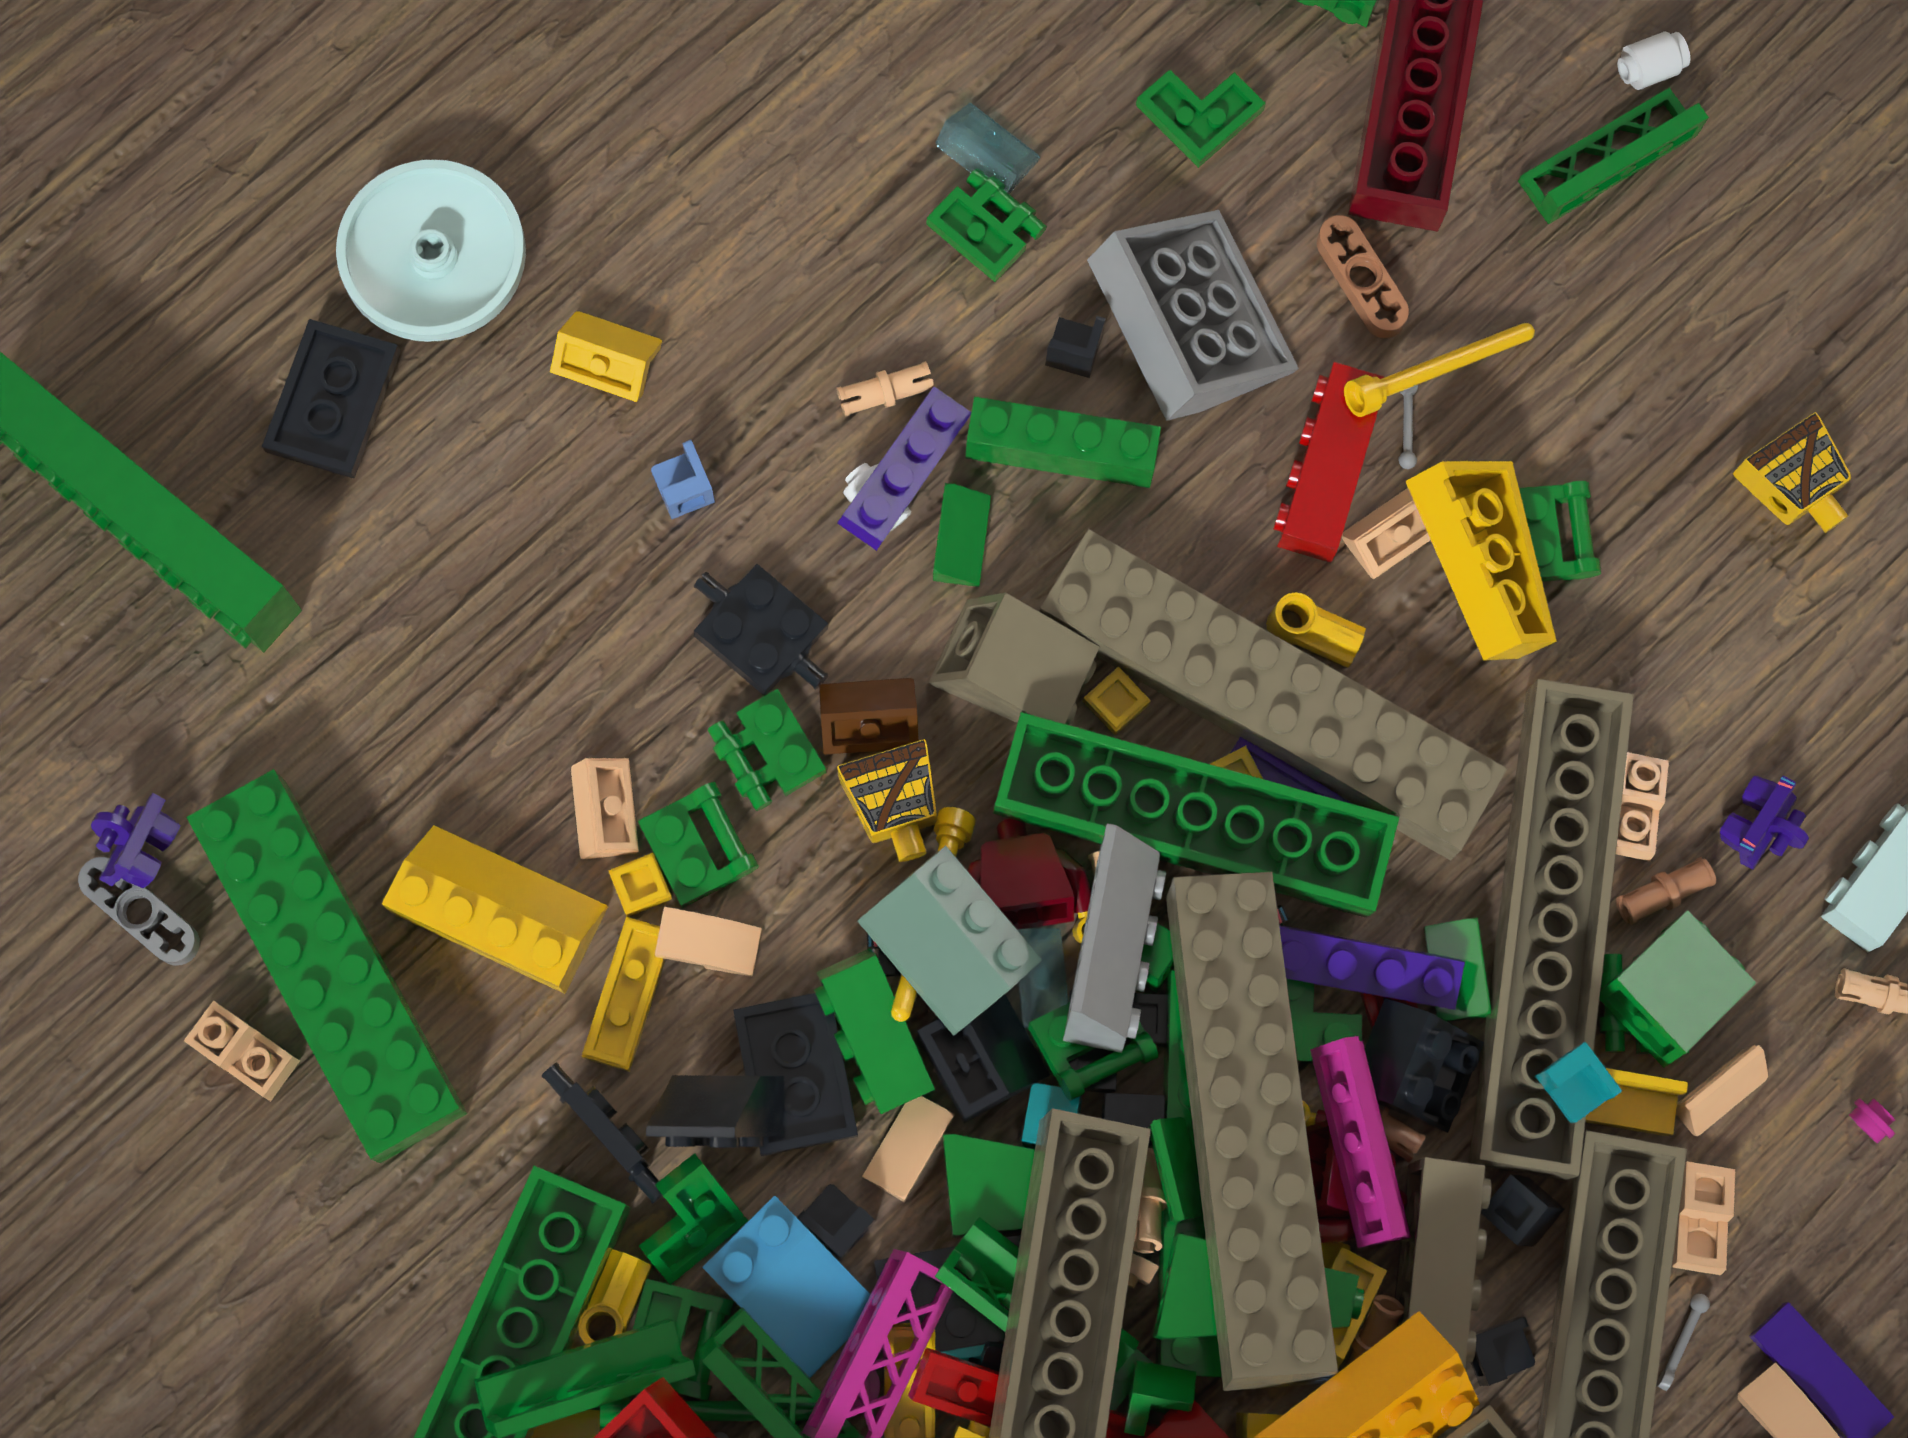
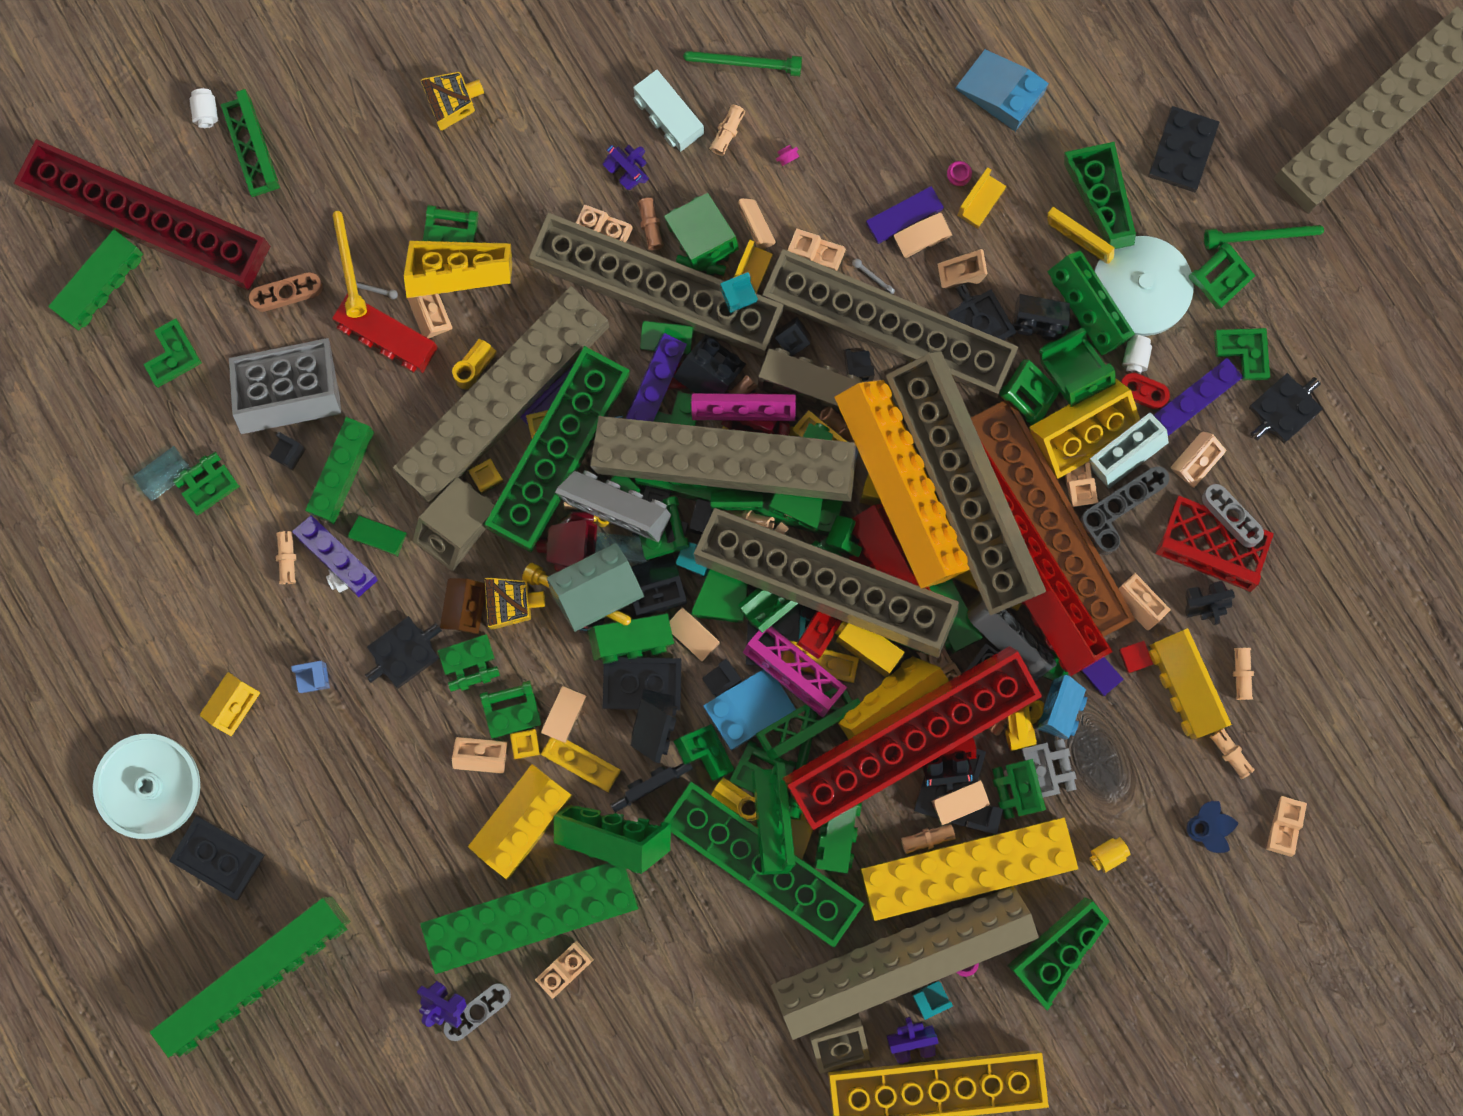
camera: 75 degrees left, 5 degrees up
none -> green wedge [554,805,671,874]

